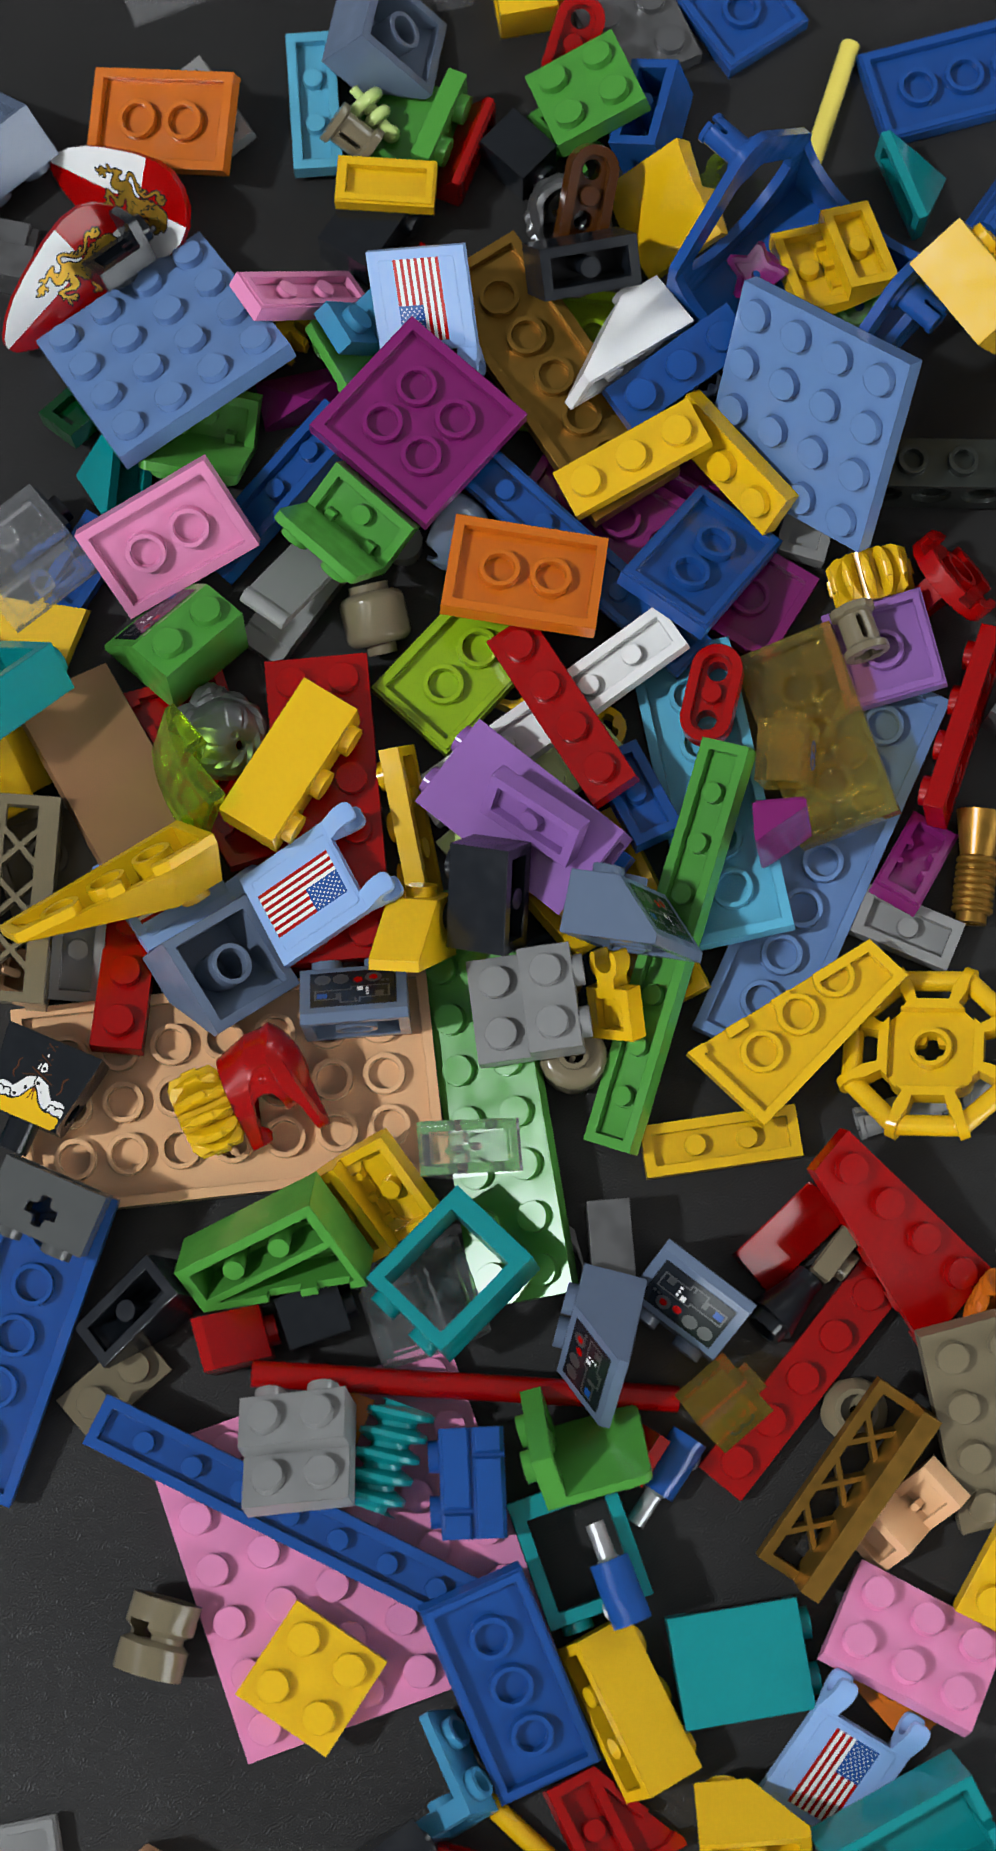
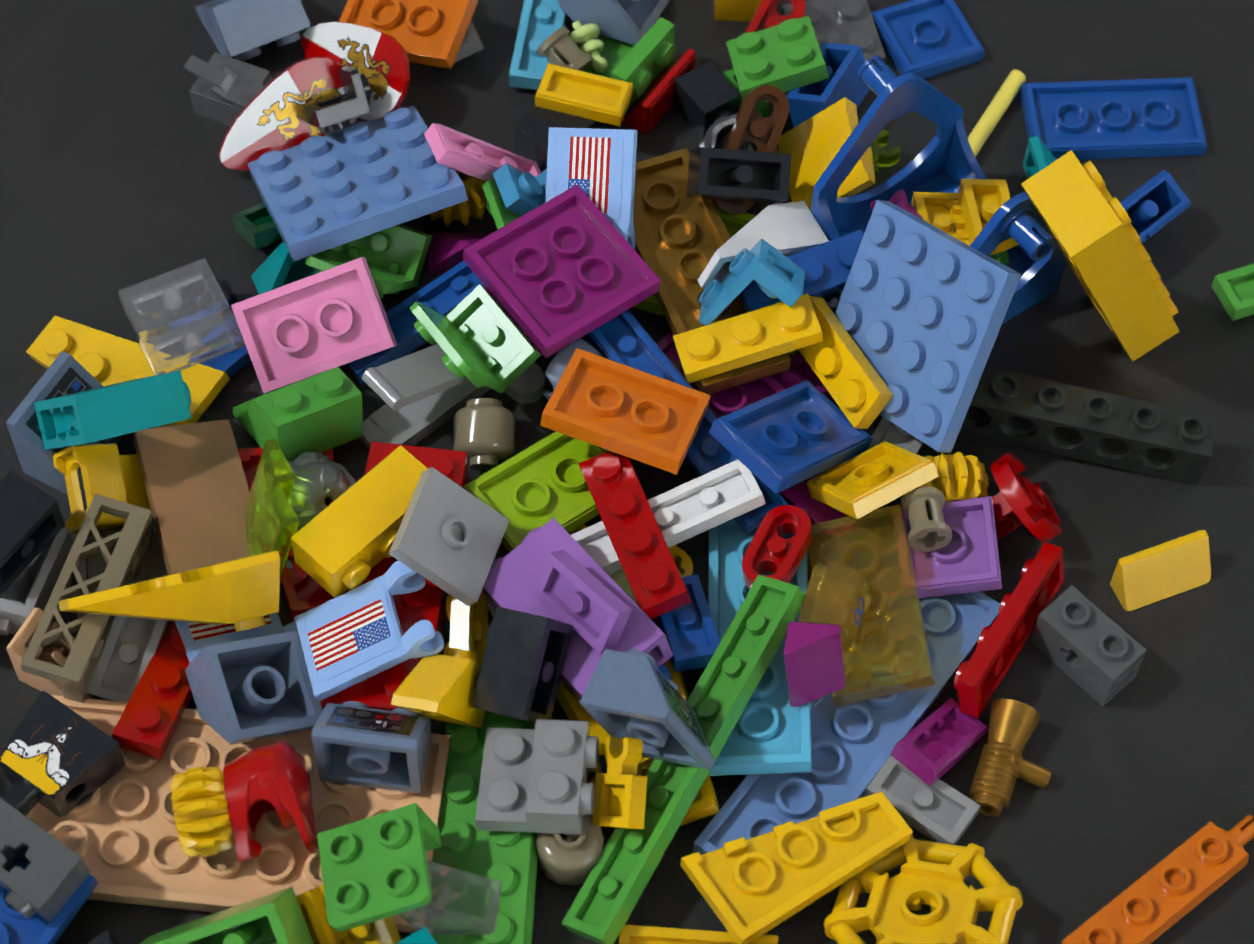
camera: 10 degrees right, 20 degrees down
none -> bright green bracket [317,803,442,932]
none -> light grey plate [388,467,509,606]
none -> dark azure bracket [699,239,805,326]
none -> yellow tile [807,441,939,519]

